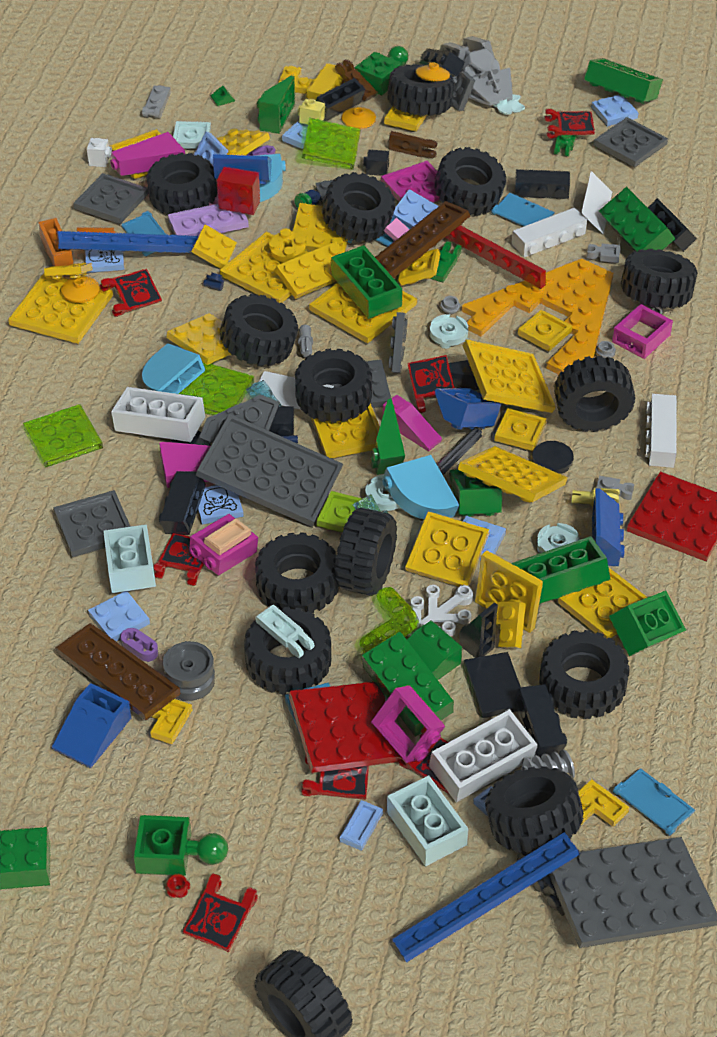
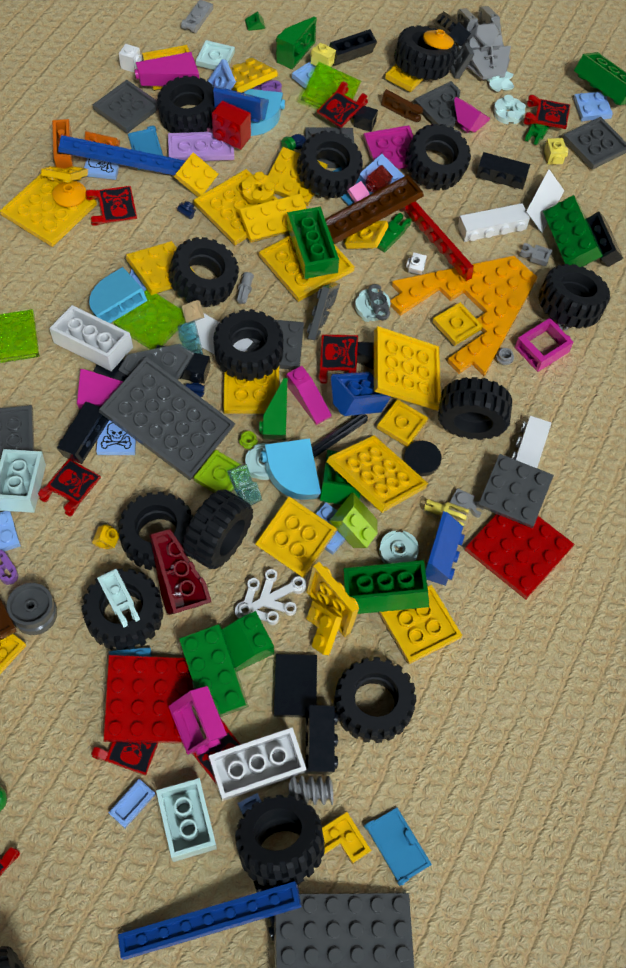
camera: 10 degrees right, 15 degrees up
dark pink window [189,514,258,576] -> none
light nougat tile [204,518,251,555] -> none
yellow plate [279,66,314,94] -> none
yellow brick [306,63,345,101] -> none
reddish brown hinge [335,59,378,102] -> none
light orange dish [342,107,376,129] -> none
green brick [355,46,409,96] -> none
clear neon green beam [359,587,420,654] -> none
light grey plate [441,296,460,314] -> none
black slope [459,602,498,658] -> none
dark azure door [491,193,555,226] -> none
green slope [609,590,686,657] -> none
none -> yellow plate [92,525,119,550]
none -> dark red wedge [150,529,212,615]
none -> tan plate [182,300,205,323]
none -> lime plate [239,431,258,449]
none -> flag [317,81,368,128]
none -> lime slope [329,493,378,548]
none -> clear red brick [365,165,393,193]
none -> dark grey piece [367,284,390,321]
none -> white plate [406,252,427,275]
none -> dark grey plate [413,81,461,127]
none -> dark pink slope [454,97,490,133]
none -> dark grey plate [478,454,554,528]
none -> light aqua plate [493,95,526,124]
none -> light yellow brick [544,138,568,165]

